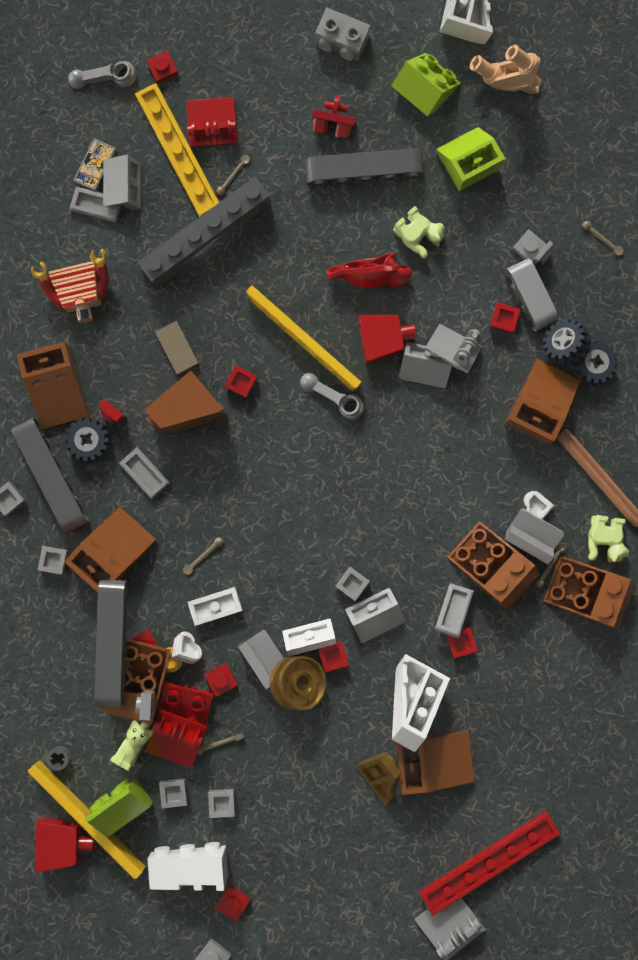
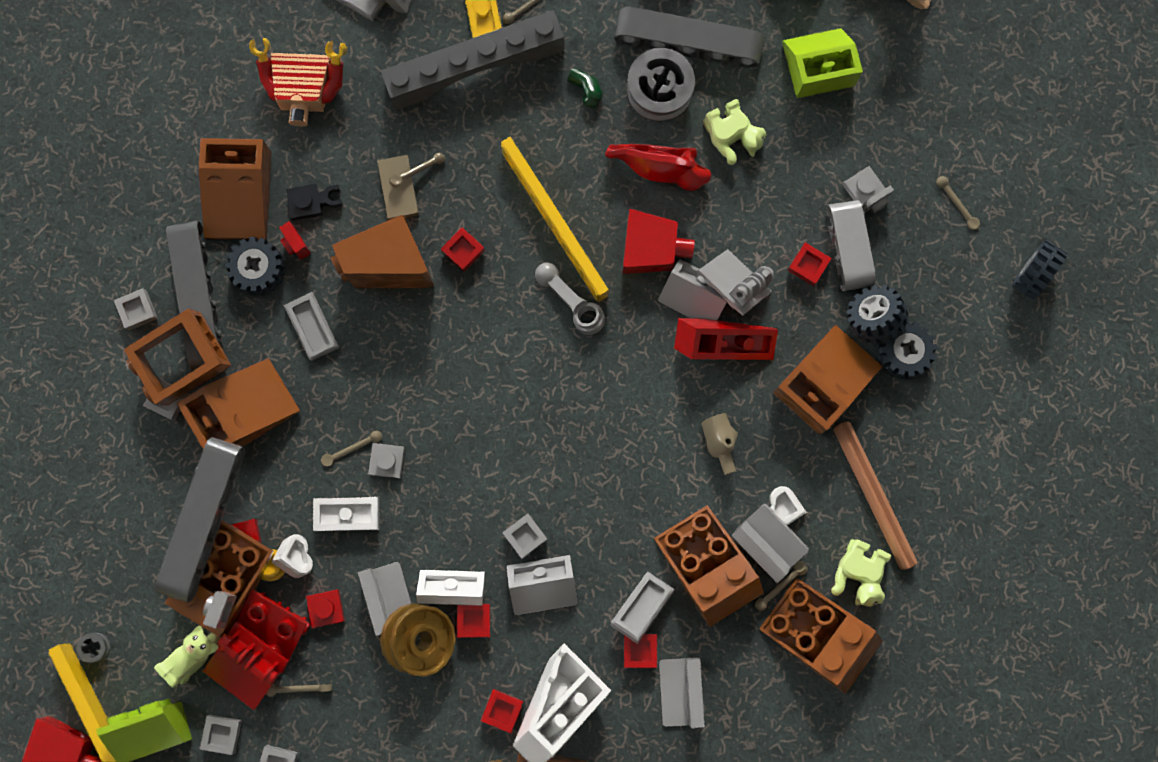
camera: 15 degrees right, 5 degrees down
none -> dark orange window [123,309,232,406]
none -> black plate [286,184,343,221]
none -> light grey plate [368,443,405,479]
none -> dark tan hinge [389,152,445,187]
none -> red plate [481,689,524,733]
none -> dark green arm [567,67,603,108]
none -> flat silver wheel [627,48,695,121]
none -> light grey panel [659,658,704,728]
none -> red slope [674,318,778,360]
none -> dark tan piece [701,413,738,475]

